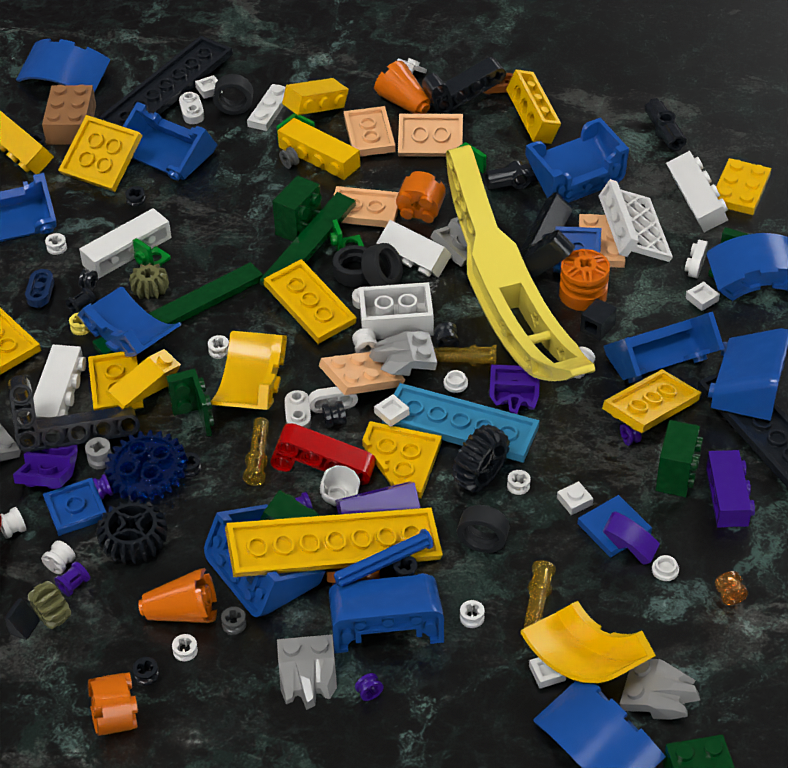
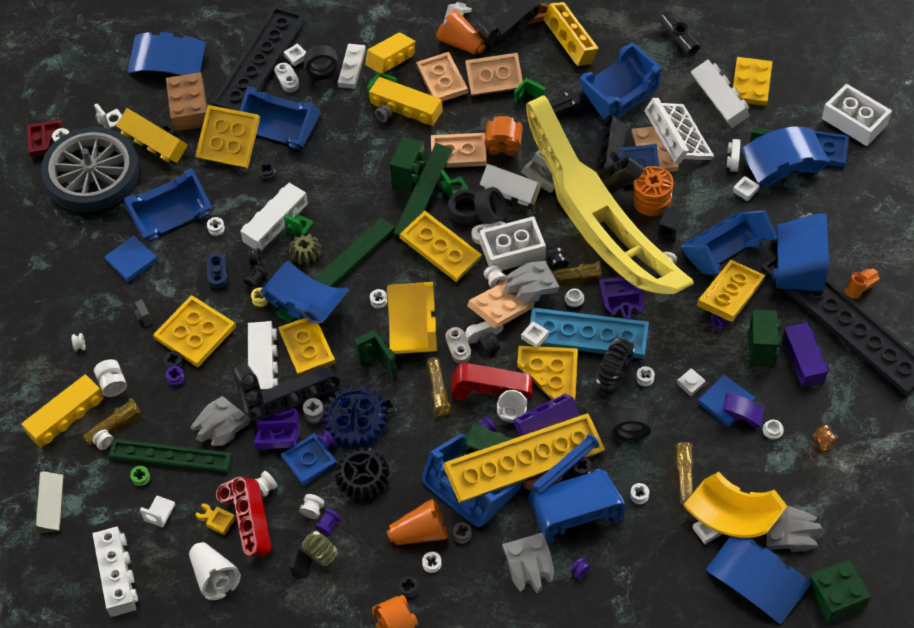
camera: 10 degrees left, 10 degrees up
yellow slope [106,349,181,409] -> none

